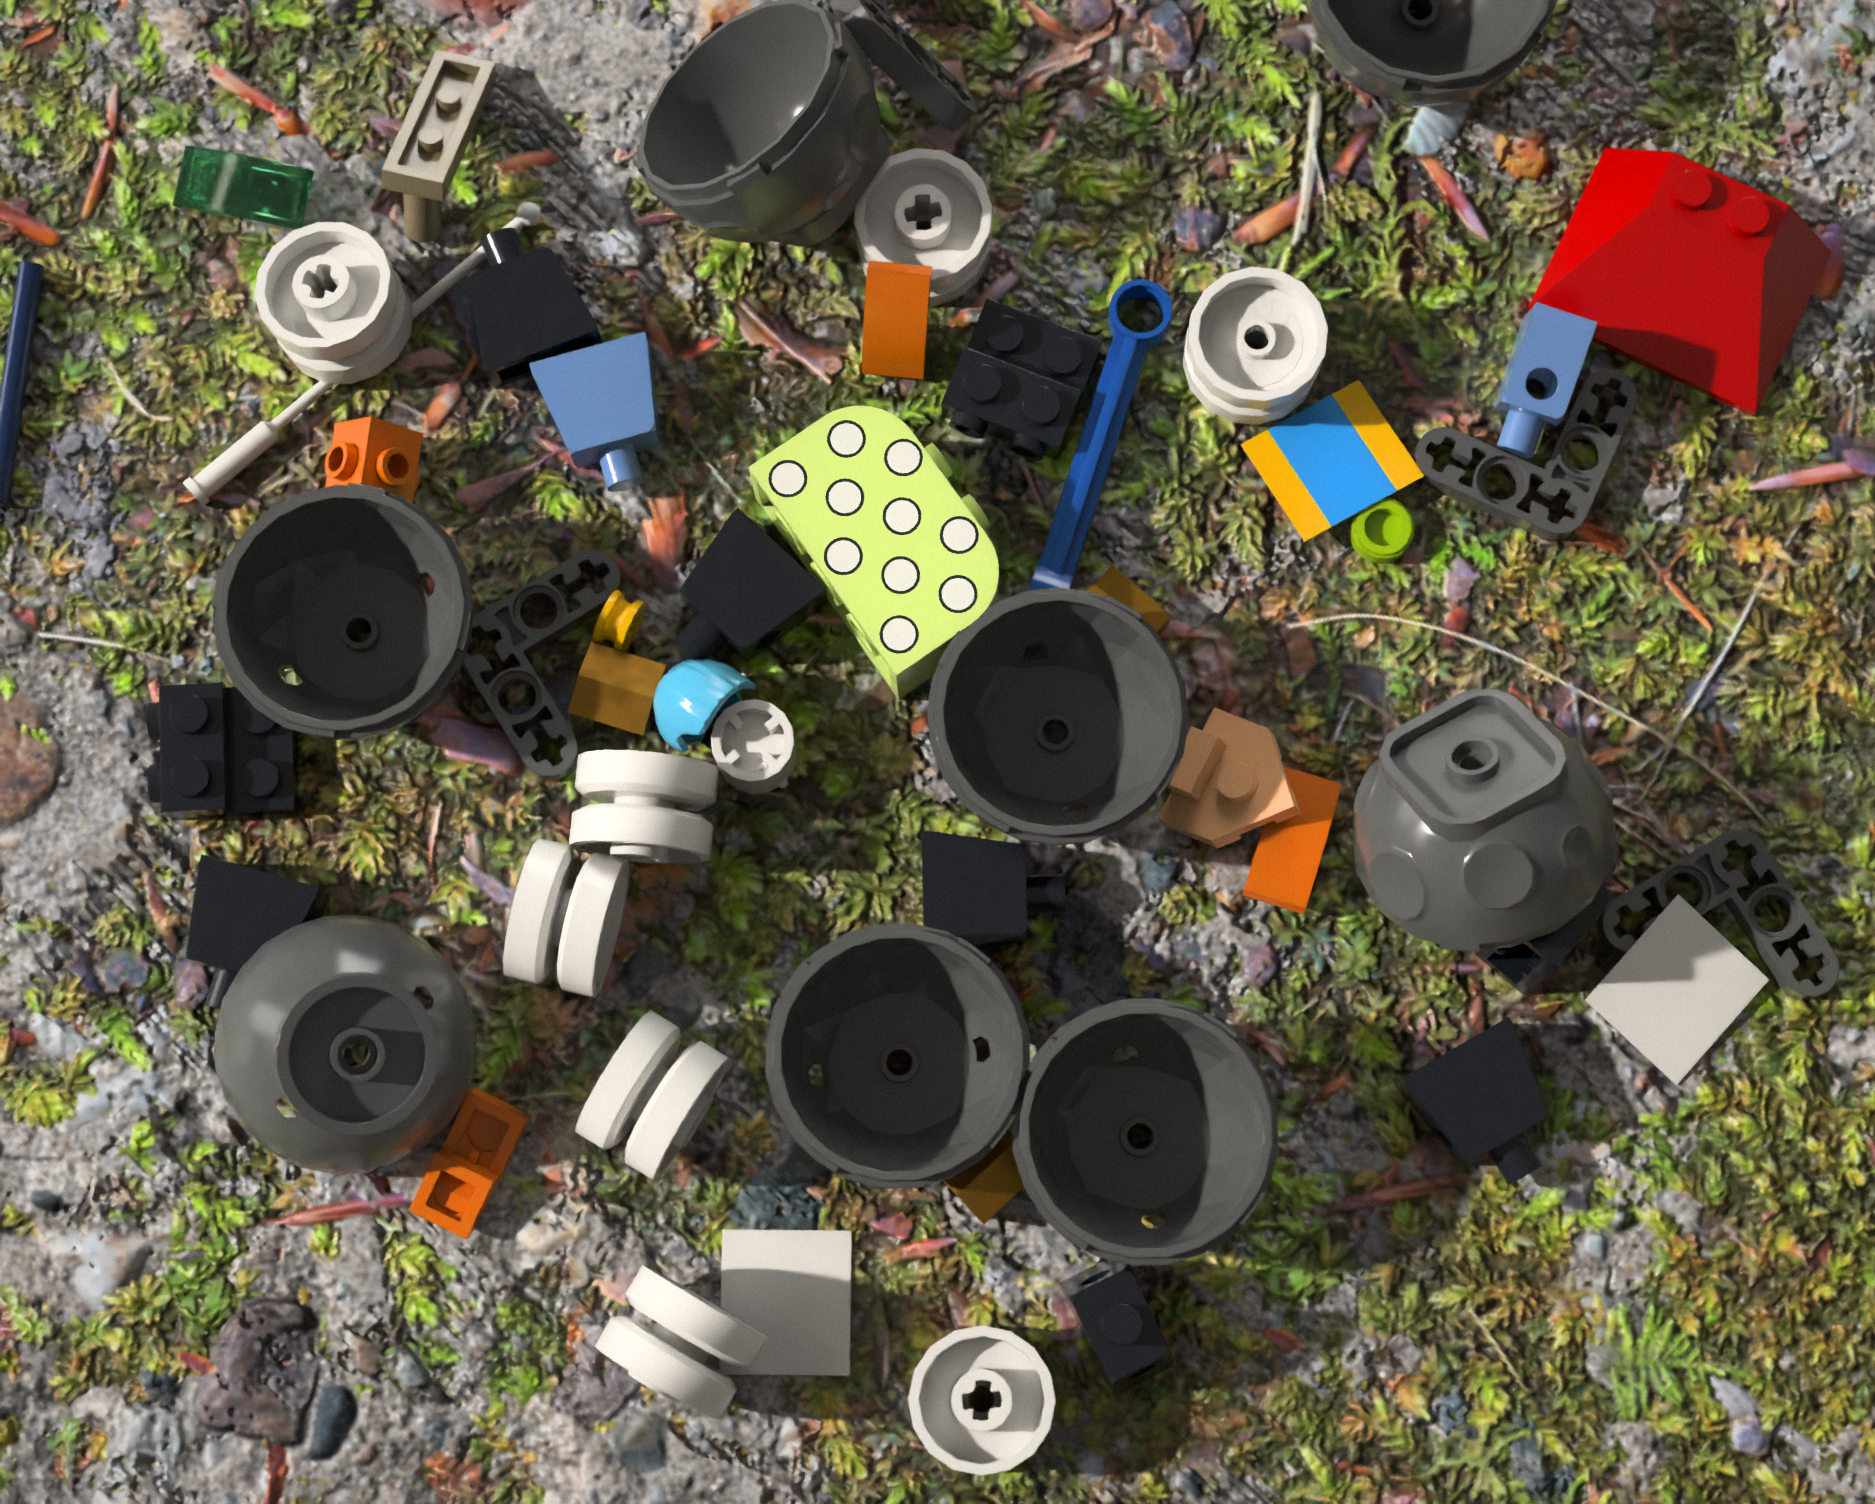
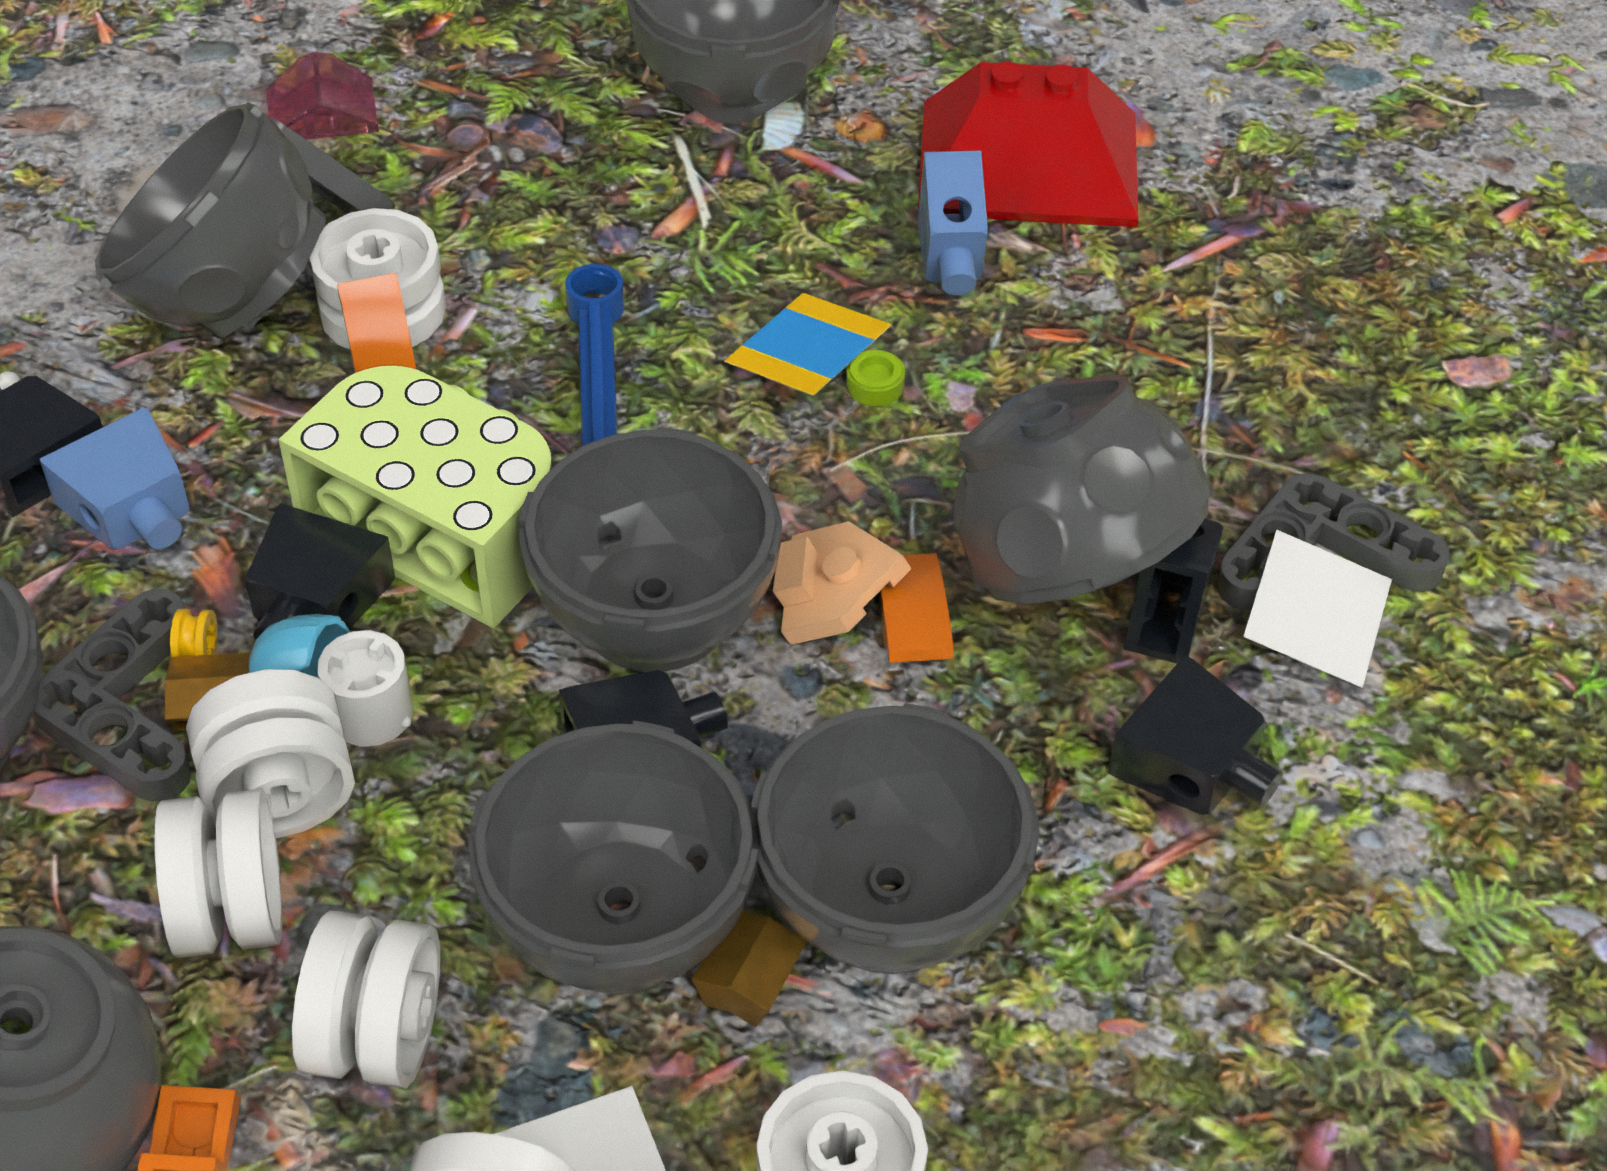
camera: 25 degrees left, 30 degrees down
black plate [941,298,1103,461] -> none
black torso [1058,1259,1173,1396] -> none
white wheel [1182,267,1328,425] -> none
dark grey beam [1412,368,1638,541] -> none

